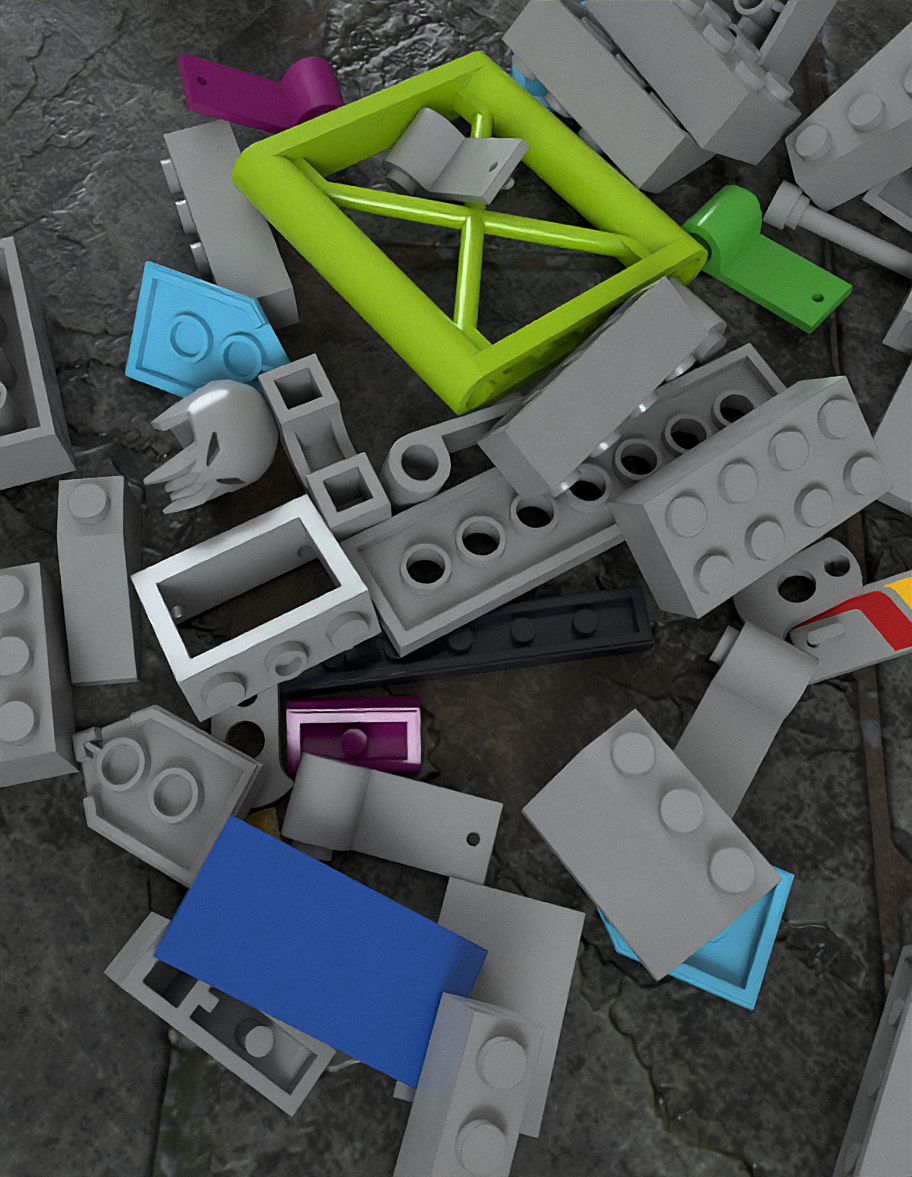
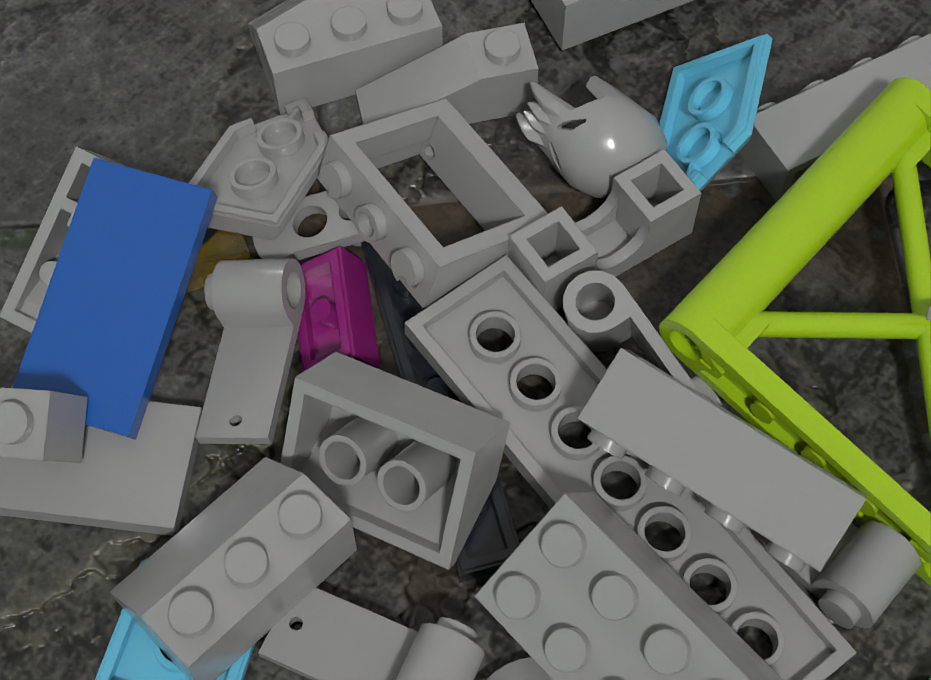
camera: 85 degrees right, 5 degrees down
none -> light grey slope [280,352,510,570]

